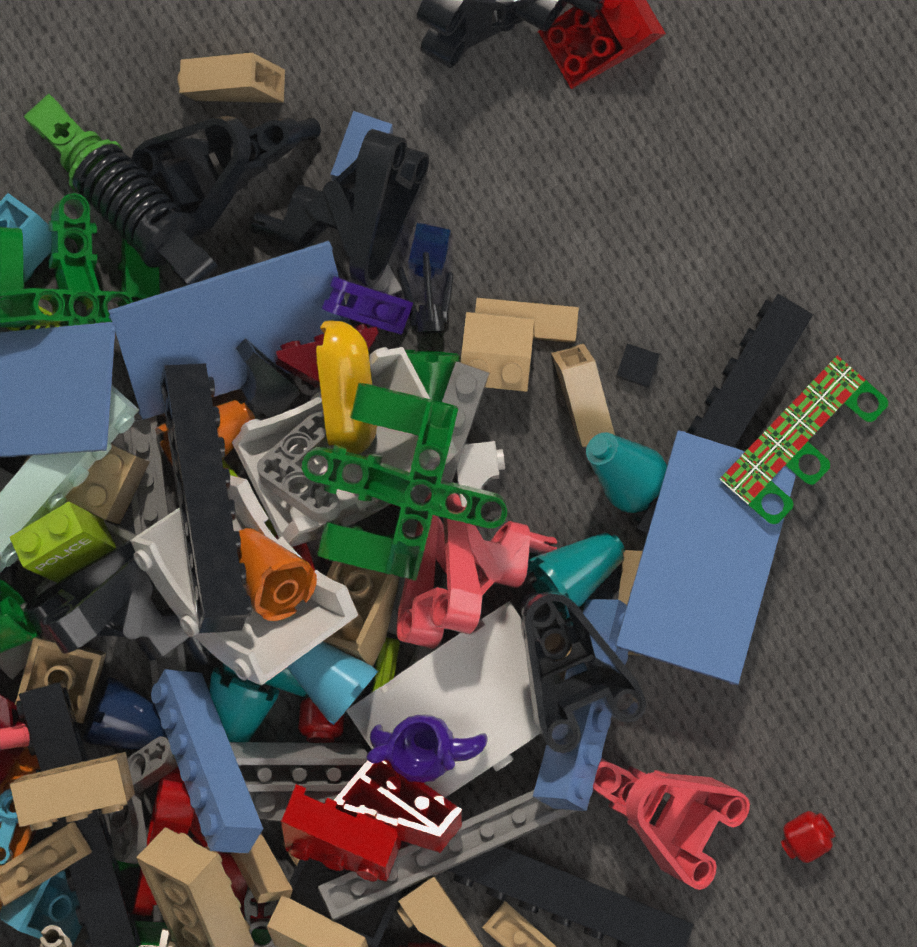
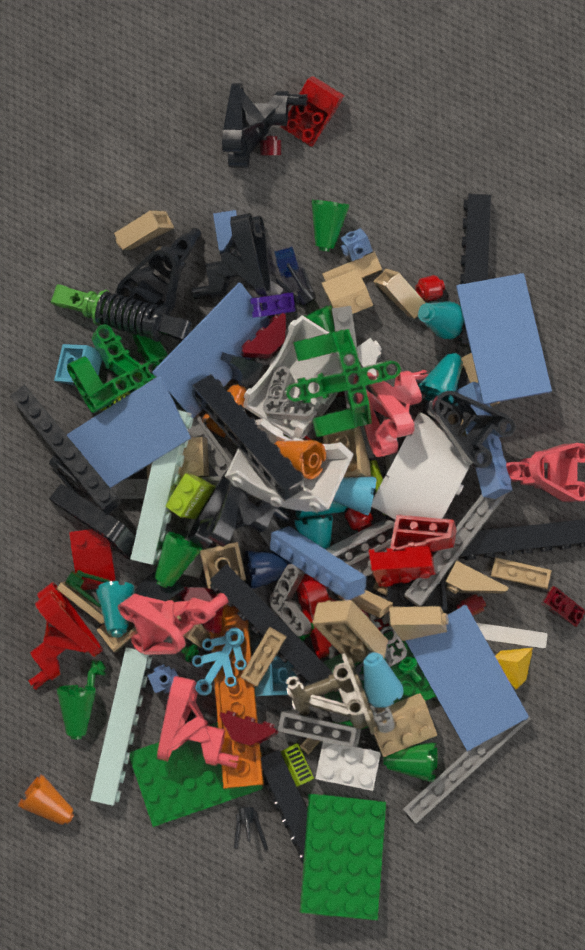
camera: 30 degrees left, 0 degrees up
tan brick [10,752,135,831] -> none
yellow brick [316,321,377,454] -> none
dark purple piece [366,714,488,783] -> none
black tile [616,343,660,388] -> none
piece [719,355,888,524] -> none
none -> dark red plate [260,136,281,155]
none -> green cone [311,199,350,252]
none -> medium blue brick [341,228,373,261]
none -> red head [415,275,445,302]

